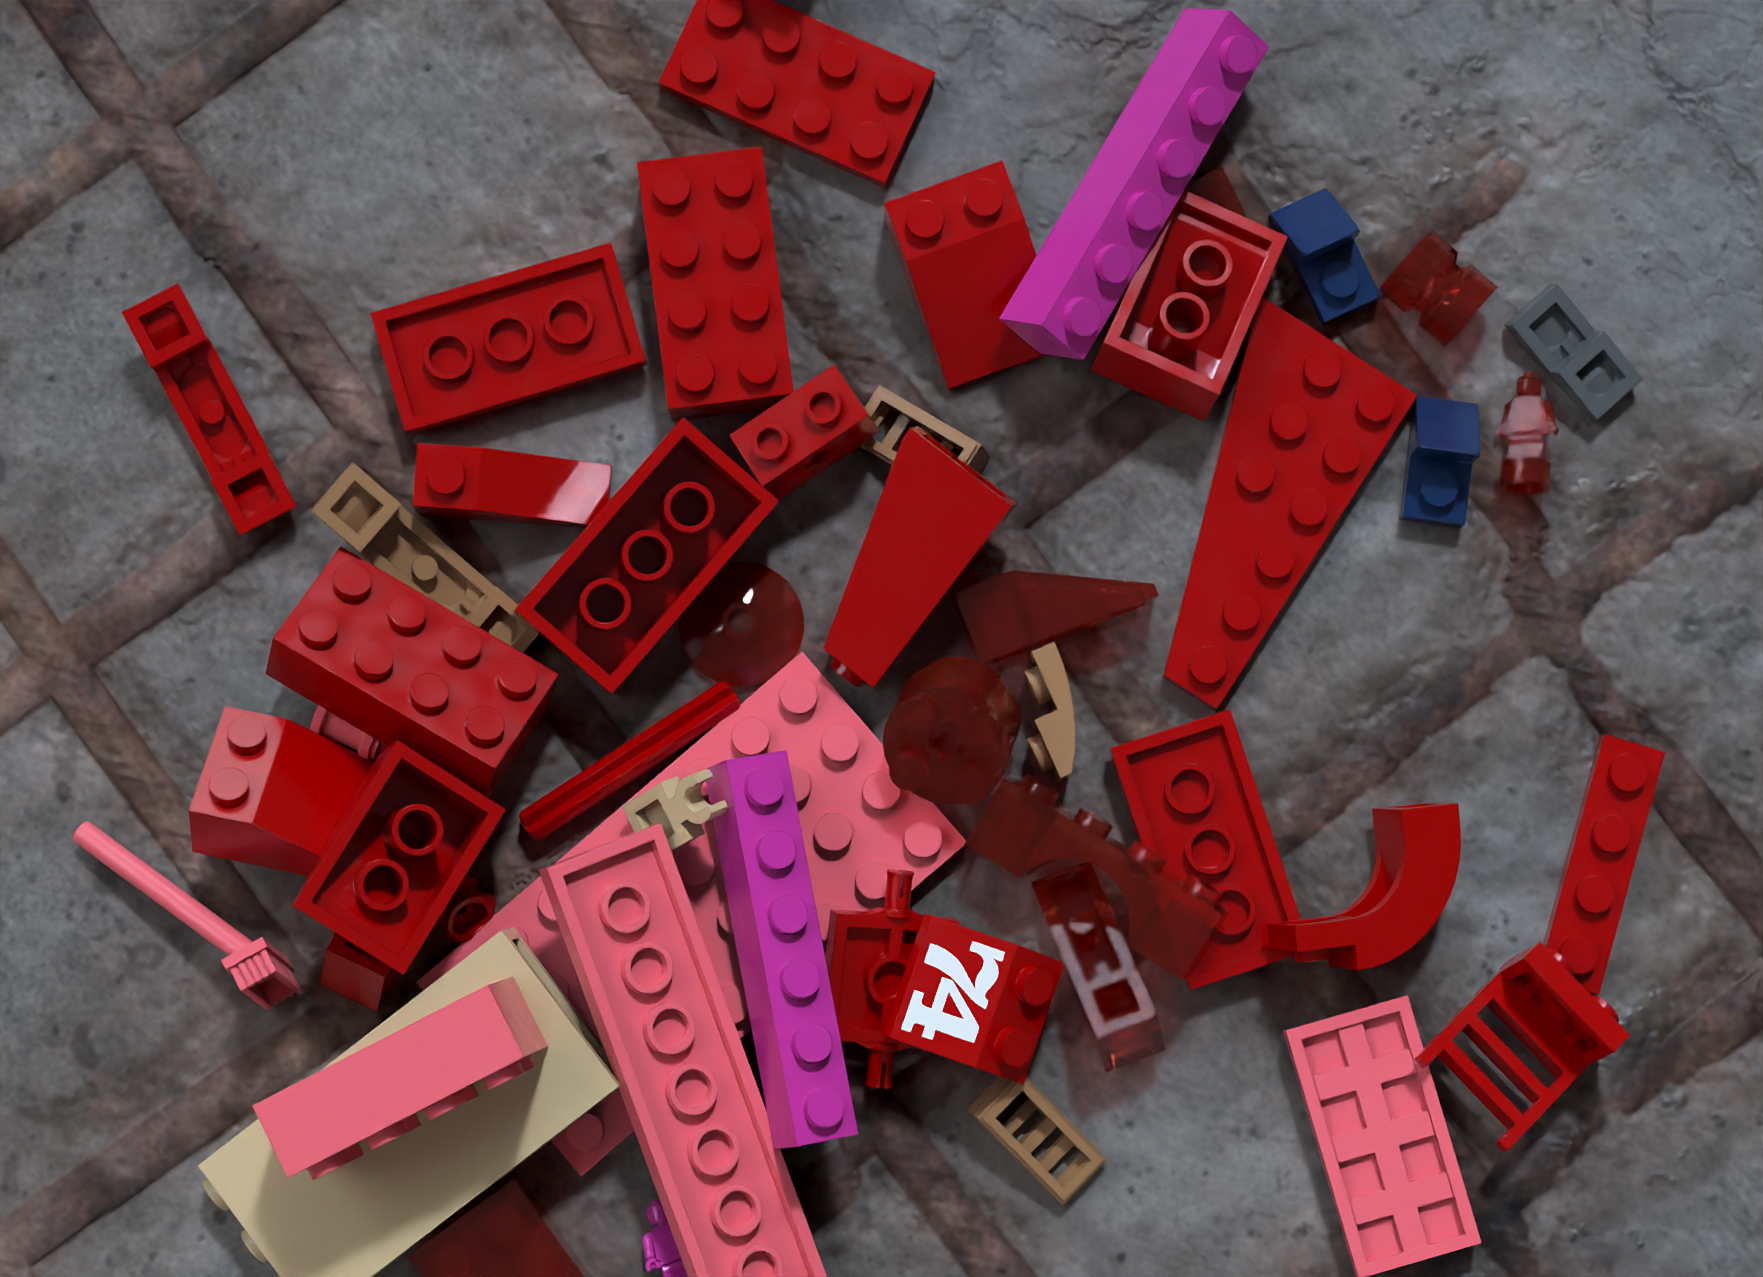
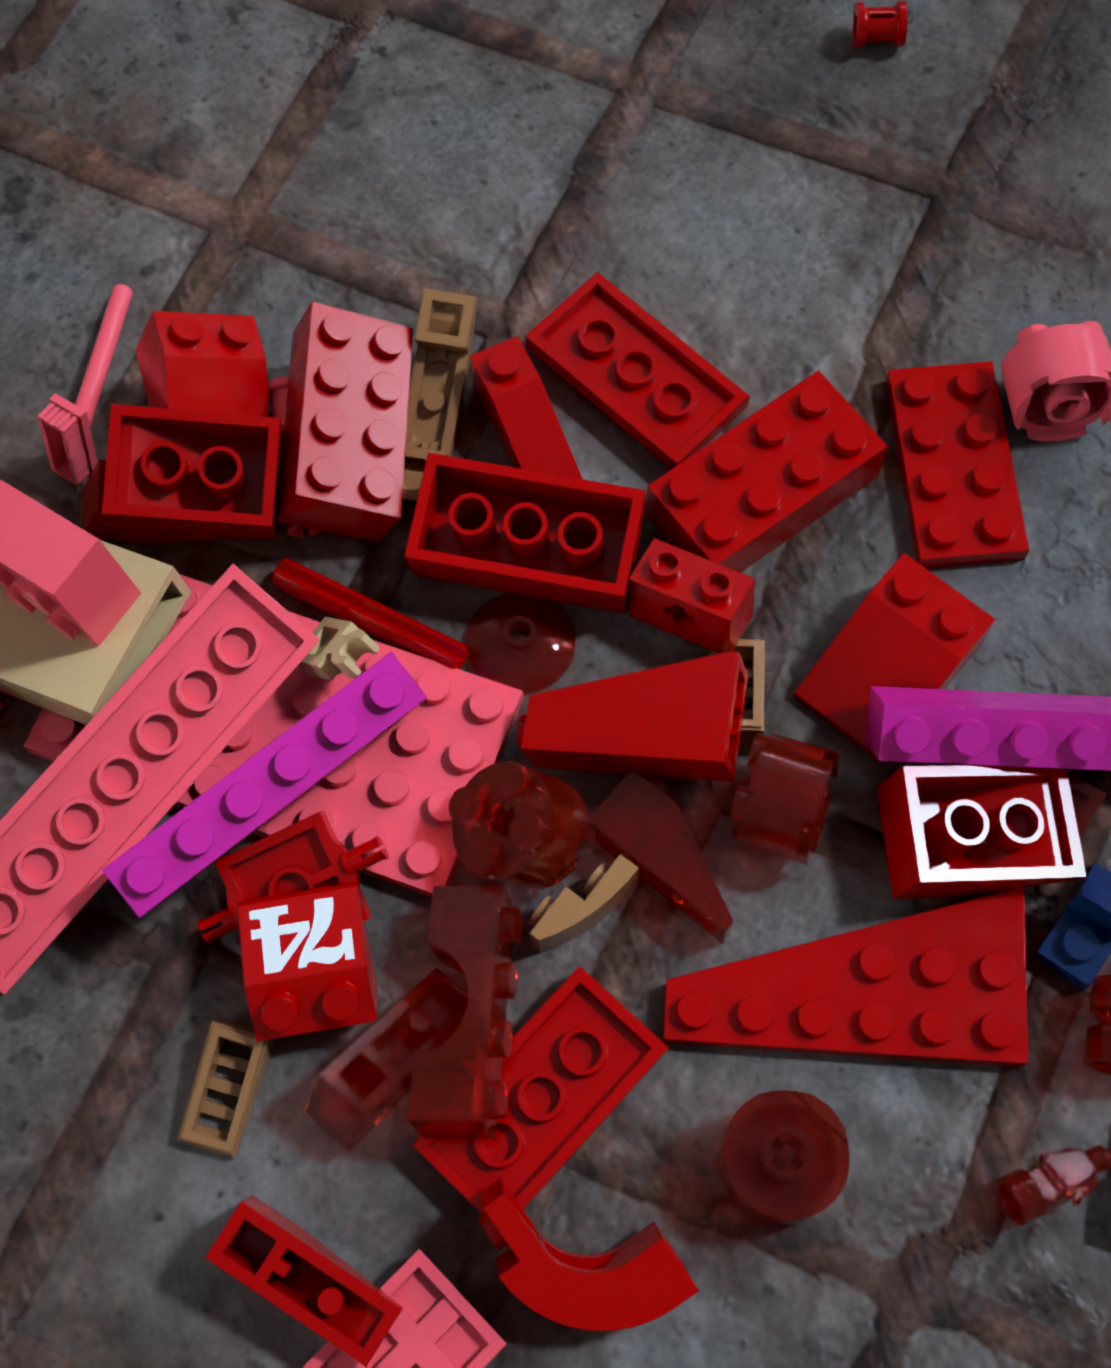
camera: 70 degrees right, 15 degrees down
red slope [122,283,297,536] -> none
red plate [435,874,496,943] -> none
dark blue slope [1399,396,1481,528] -> none
none -> red slope [205,1195,403,1367]
none -> clear red brick [718,1091,850,1226]
none -> clear red brick [730,733,841,865]

